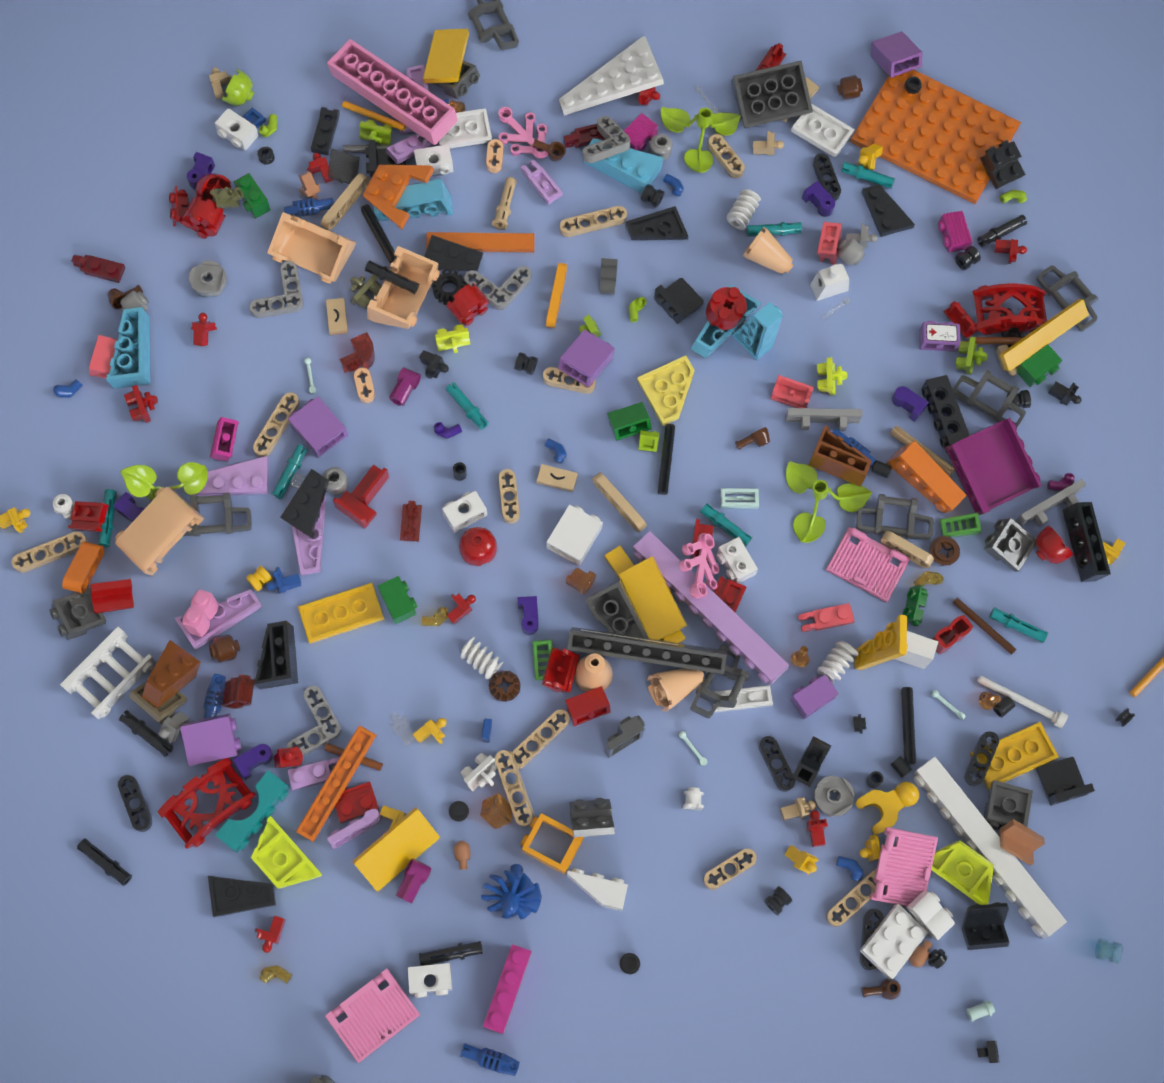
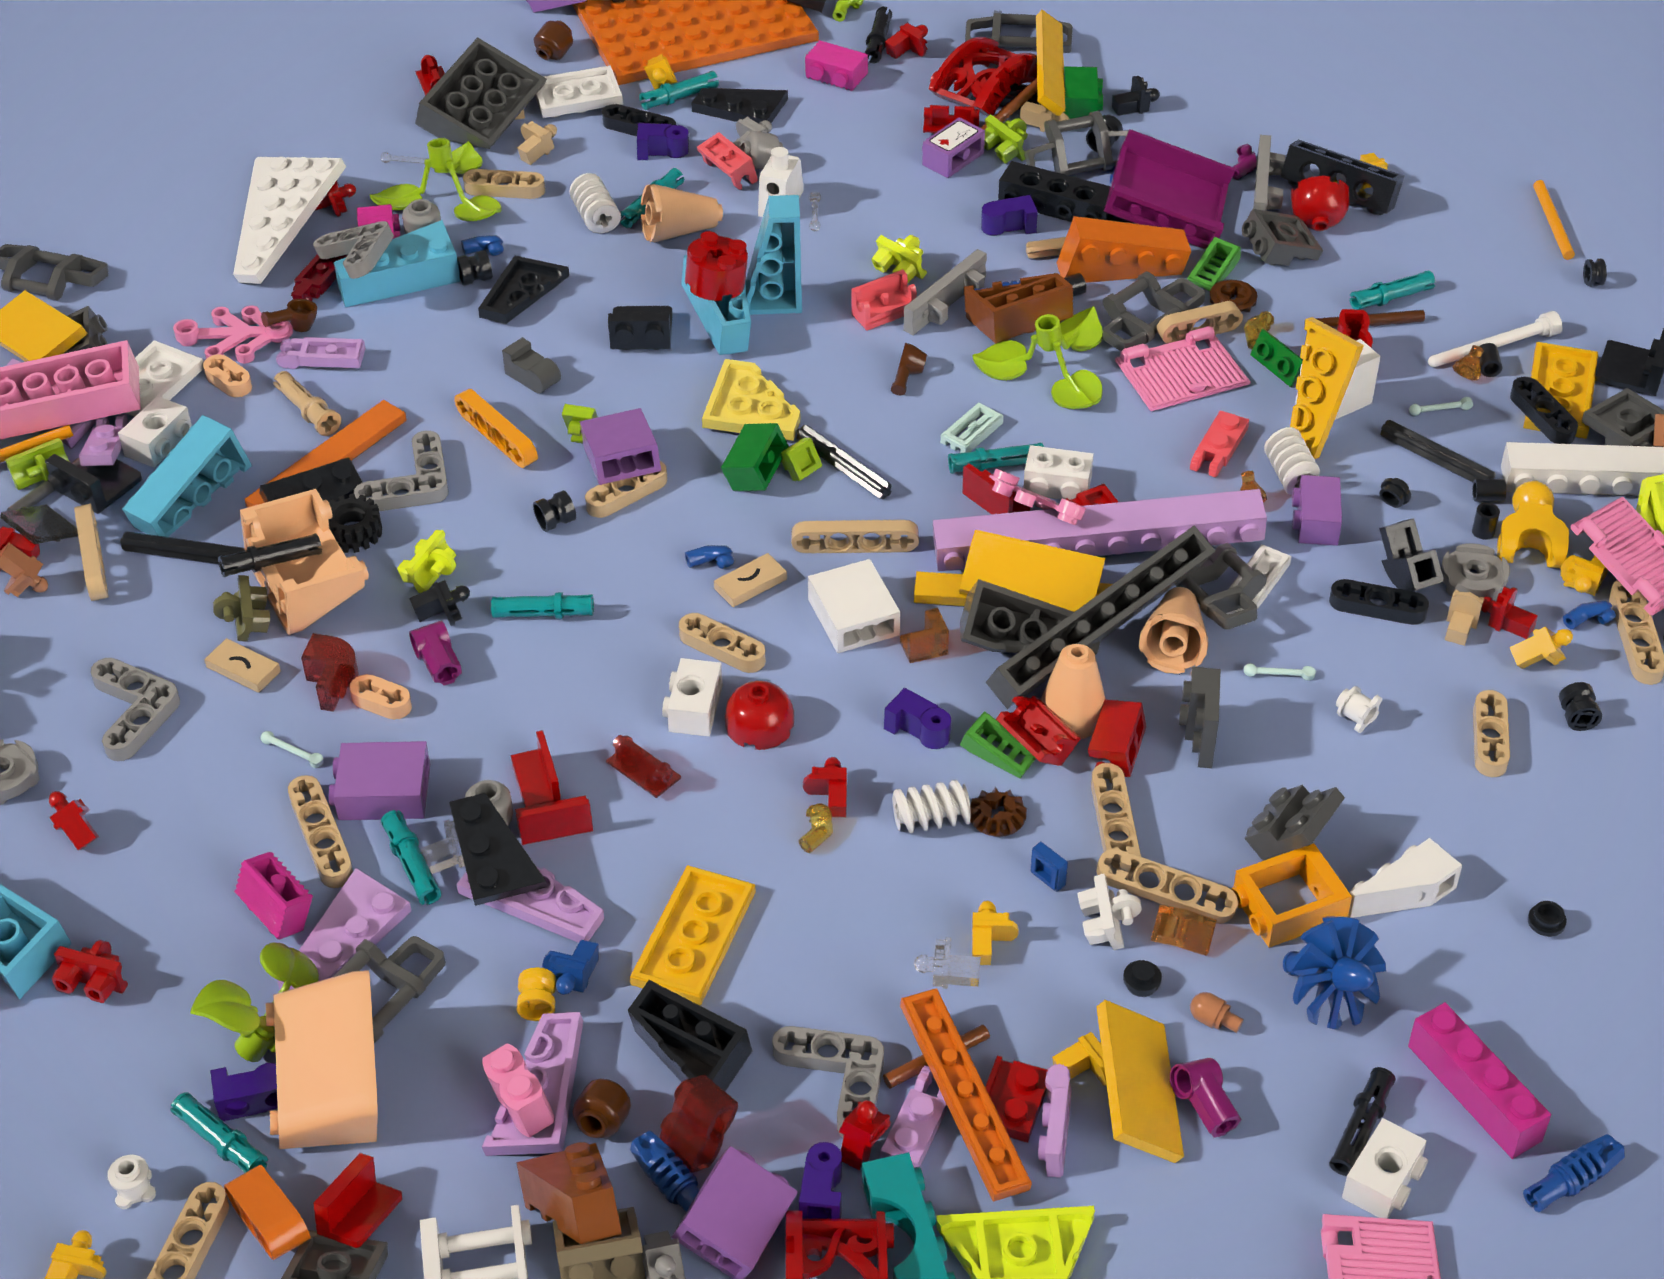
camera: 45 degrees left, 25 degrees down
red plate [68,501,109,532] -> none
light nougat windscreen [267,212,357,284] -> none
blue hinge [284,198,334,217] -> none
orange wing [363,165,434,230] -> none
green brick [377,576,417,625] -> none
dark purple arm [434,422,462,439] -> none
red brick [447,283,489,327] -> none
black hinge [453,462,467,481] -> none
tan beam [560,206,627,237] -> none
lime arm [628,297,647,322] -> none
black wheel [955,246,981,270] -> none

